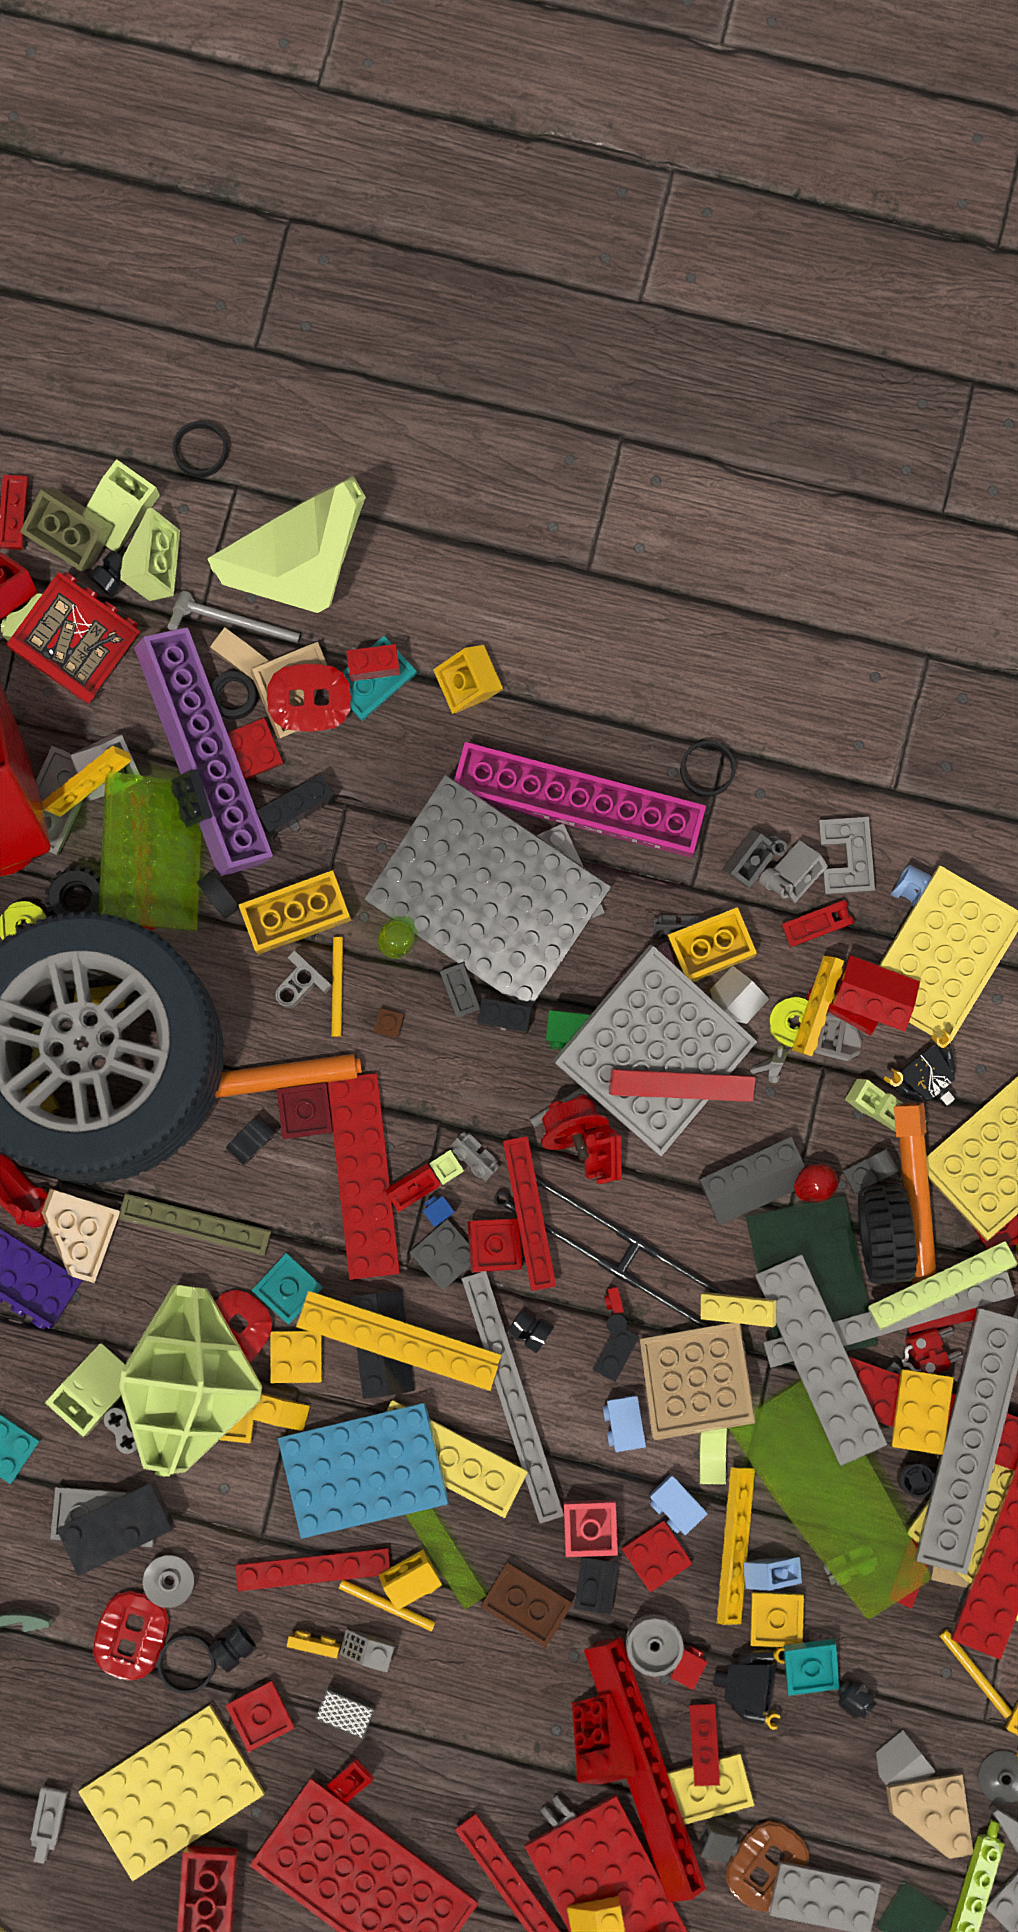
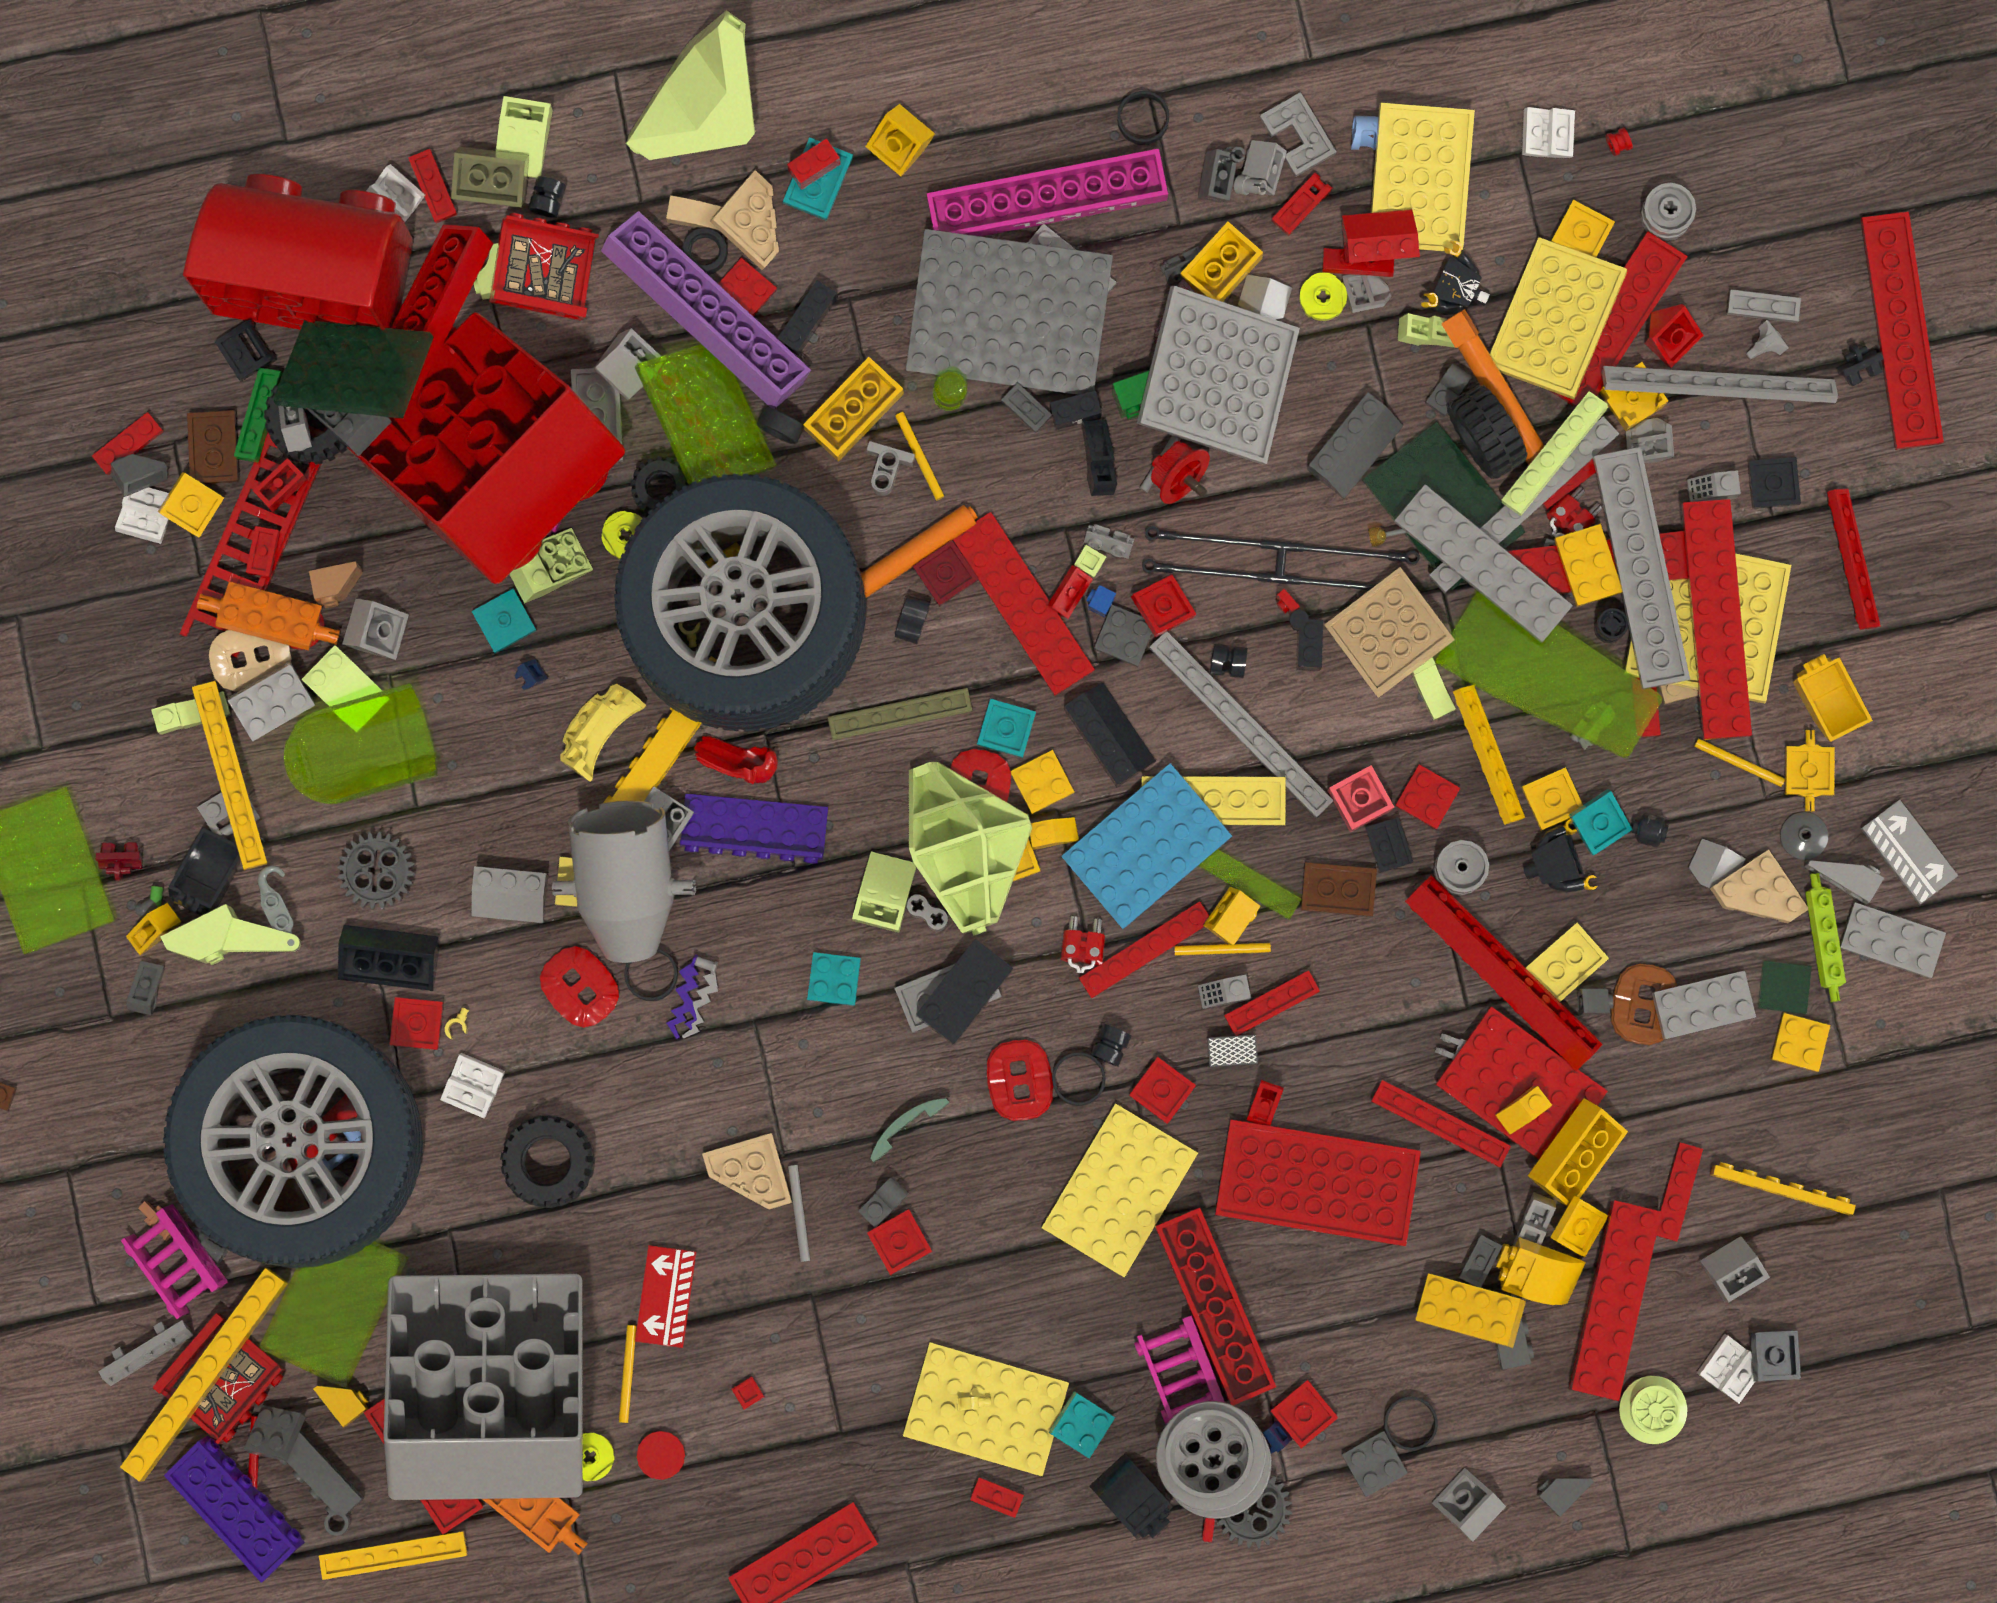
camera: 30 degrees left, 0 degrees up
light grey hinge [30,1786,68,1864] -> none
yellow plate [41,746,132,817] -> none
tan plate [42,1188,120,1283] -> none
yellowish green slope [120,508,180,601] -> none
light grey dish [143,1555,194,1608] -> none
light grey bar [167,591,300,643] -> none
black plate [171,769,213,828] -> none
black tyre [172,421,228,478] -> none
red piece [267,663,351,732] -> none
yellow plate [286,1630,341,1658] -> none
yellow plate [296,1291,502,1391] -> none
reddish brown plate [373,1008,404,1039] -> none
red plate [503,1136,556,1291] -> none
red slope [572,1694,636,1785] -> none
red hinge [584,1125,622,1184] -> none
light blue brick [602,1395,646,1452] -> none
tile [608,1069,756,1102] -> none
light blue brick [649,1474,707,1535] -> none
red brick [669,1645,707,1690] -> none
red plate [689,1704,720,1787] -> none
light yellow plate [701,1292,777,1327] -> none
light blue slope [744,1557,802,1590] -> none
light grey piece [750,1046,789,1083] -> none
yellow plate [792,956,844,1056] -> none
red hair [794,1163,840,1203] -> none
none -> red piece [1061,916,1105,973]
none -> black slope [1081,420,1118,496]
none -> red plate [1224,971,1320,1036]
none -> clear yellow hinge [1368,527,1407,547]

